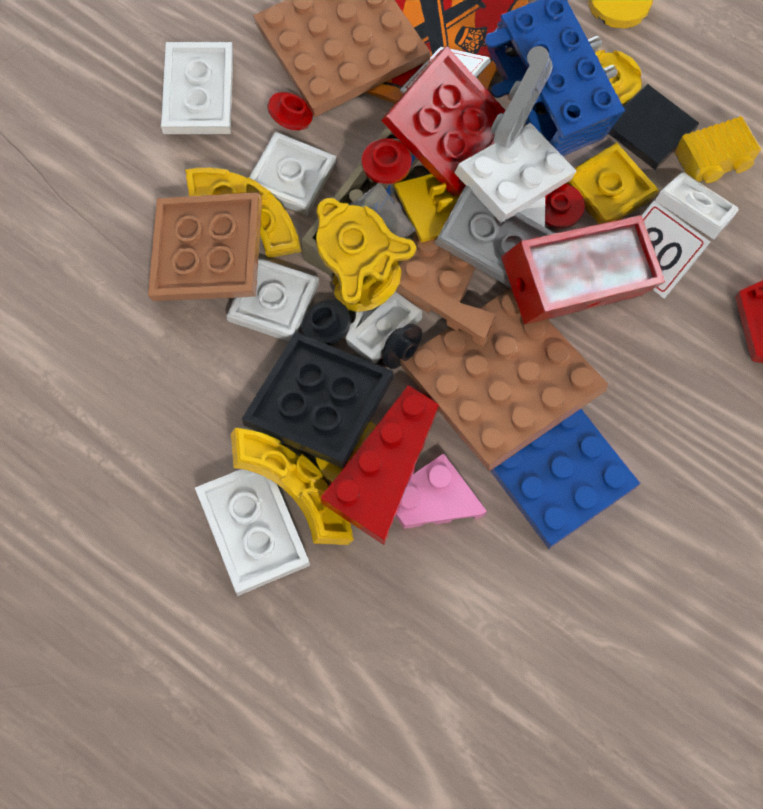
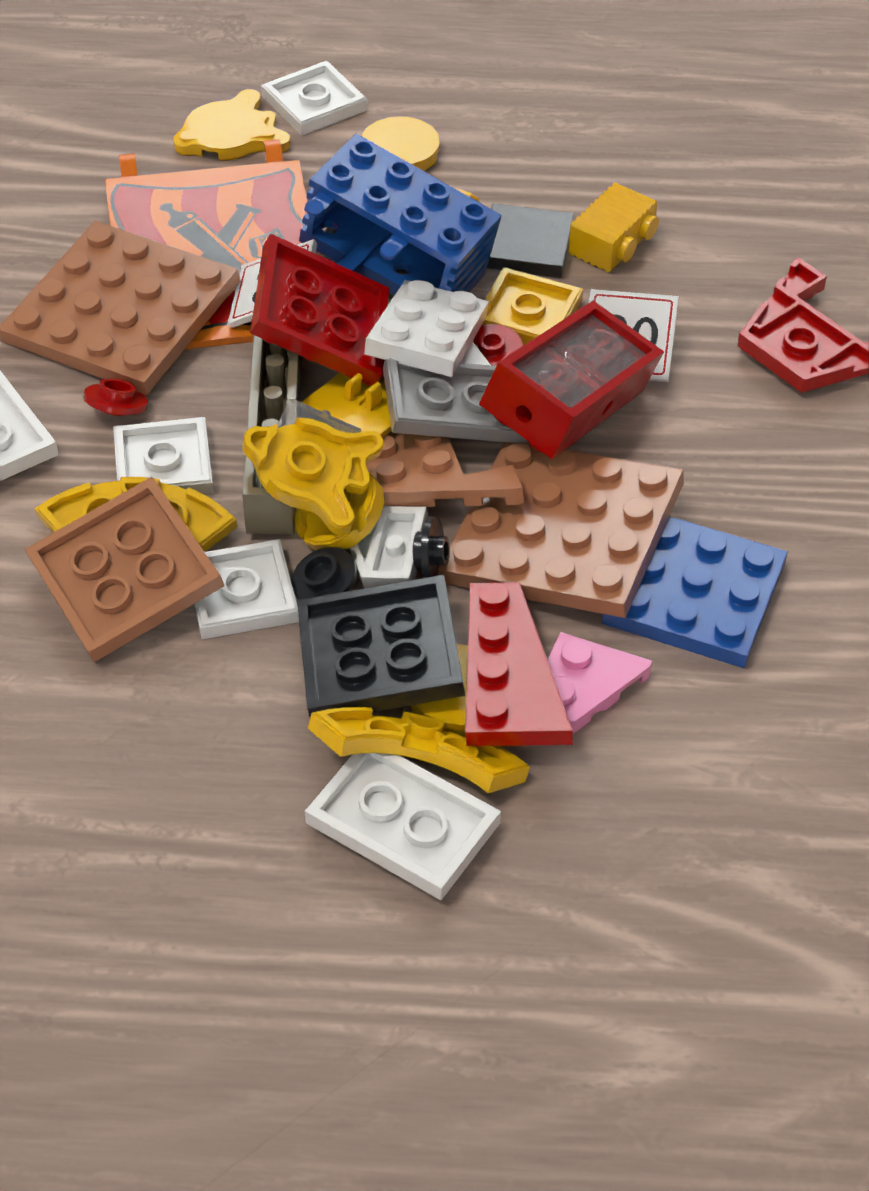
camera: 30 degrees left, 20 degrees down
red piece [362,139,412,184] -> none
light grey plate [491,46,553,149] -> none
white tile [655,173,739,239] -> none

